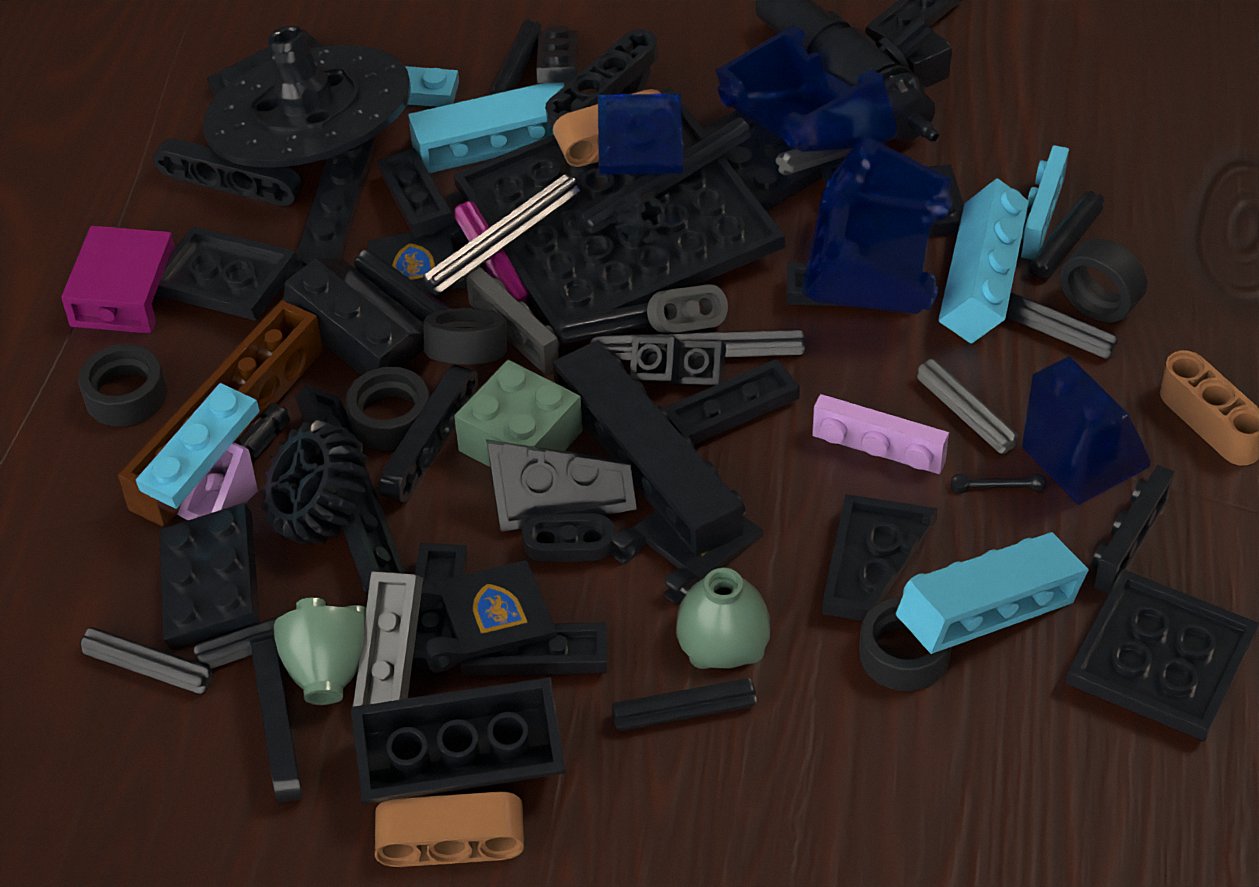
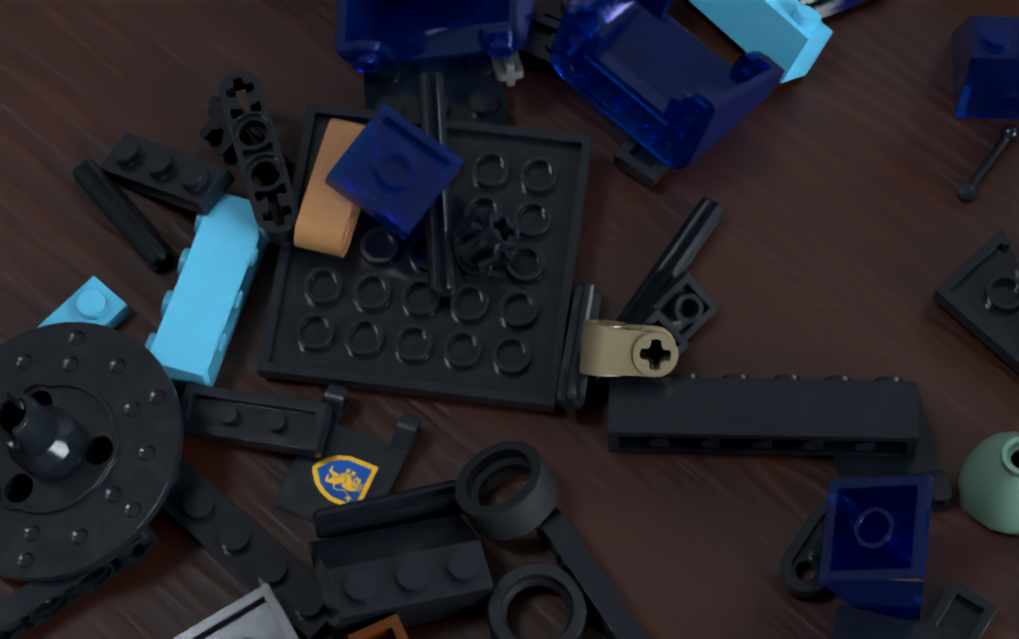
camera: 55 degrees left, 15 degrees up
axle [422,174,581,296] -> none
sand green brick [454,360,583,467] -> none
magenta axle [455,201,528,303] -> none
dark grey plate [466,267,560,376] -> none
black wing [486,439,637,532] -> none
dark grey plate [647,285,728,334] -> none
black plate [664,359,800,445] -> none
lavender plate [813,394,949,474] -> none
dark grey axle [917,359,1018,454] -> none
none -> dark tan piece [579,320,678,378]
none -> clear blue slope [819,474,933,620]

